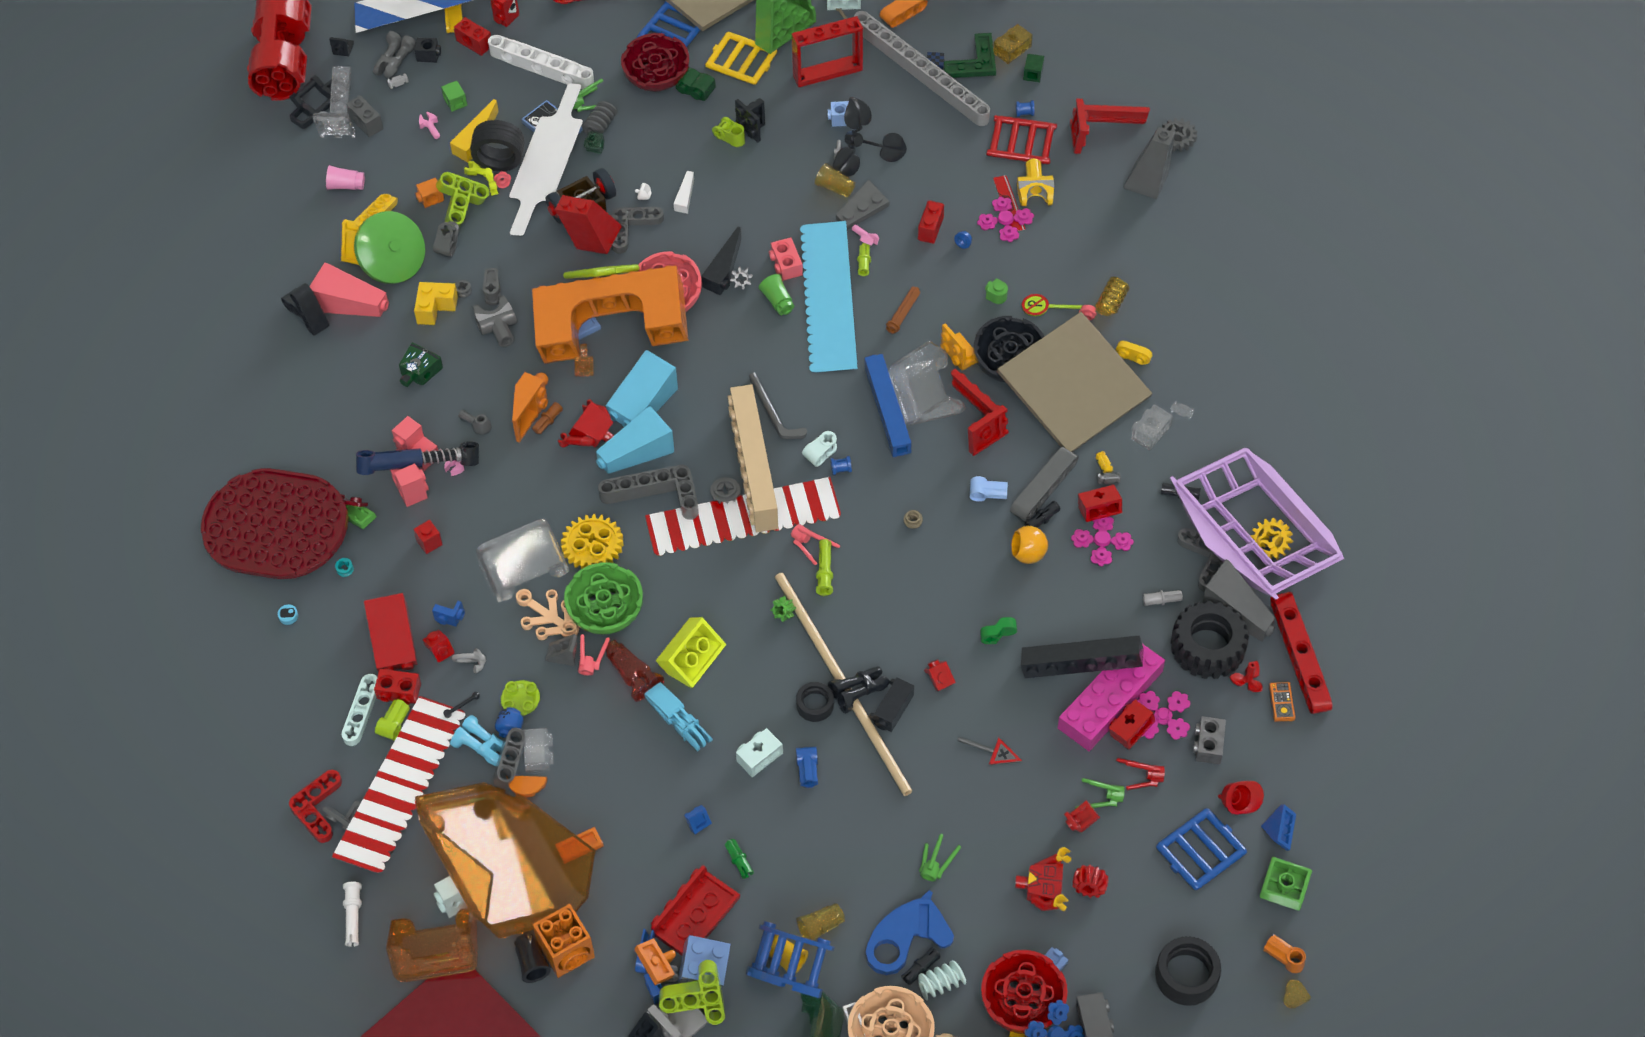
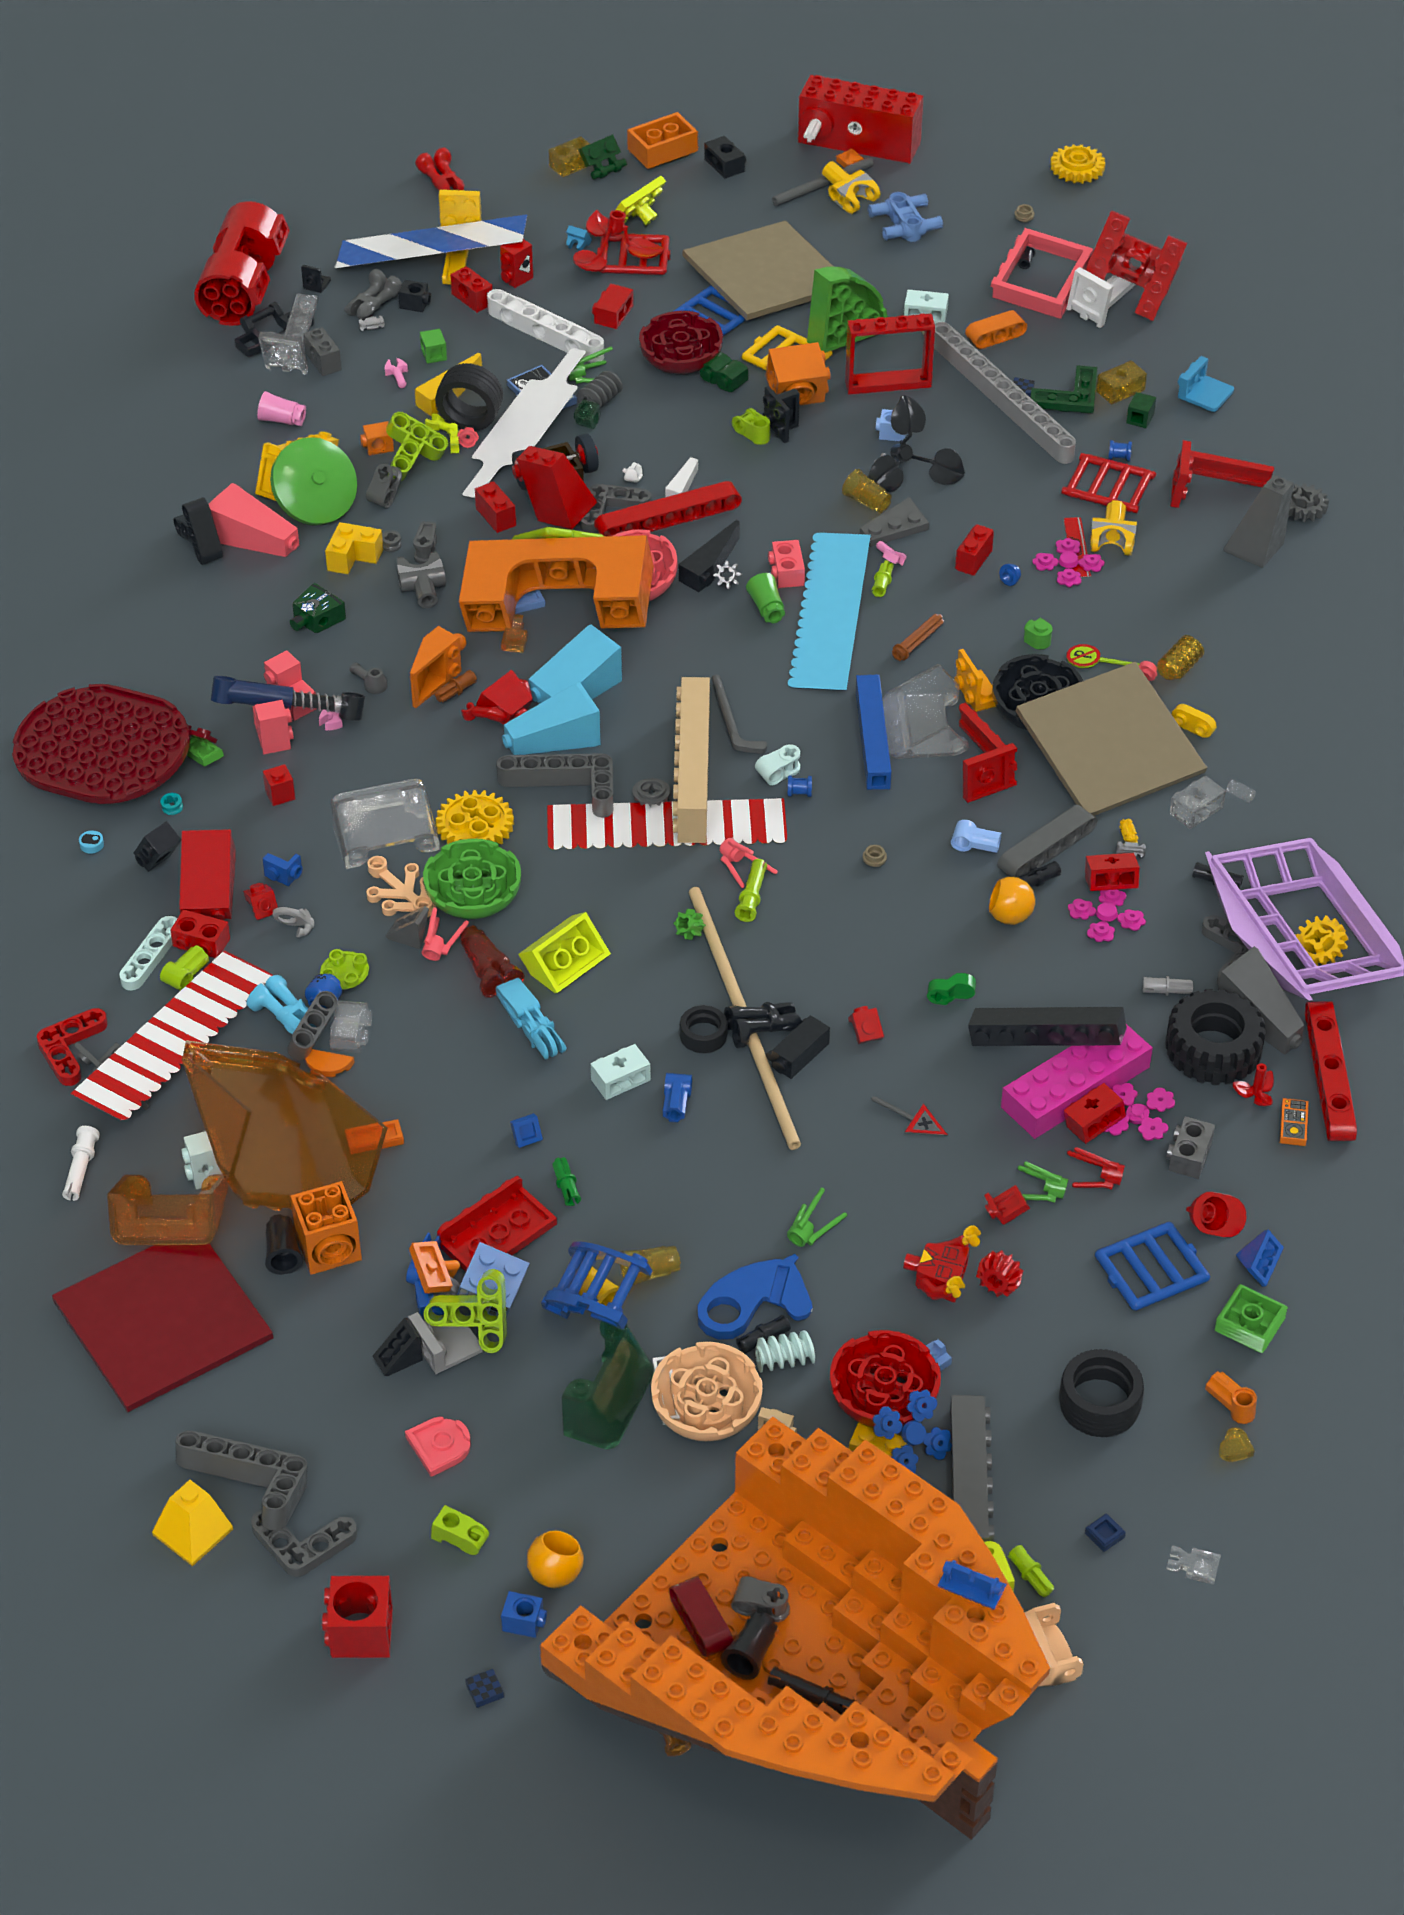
camera: 10 degrees right, 10 degrees down
black hinge [443,692,480,718] -> none
none -> black brick [133,821,182,872]
none -> red brick [475,481,516,533]
none -> red brick [592,284,633,329]
none -> red beam [594,481,742,537]
none -> orange brick [766,342,830,405]
none -> dark azure bracket [1178,356,1234,412]

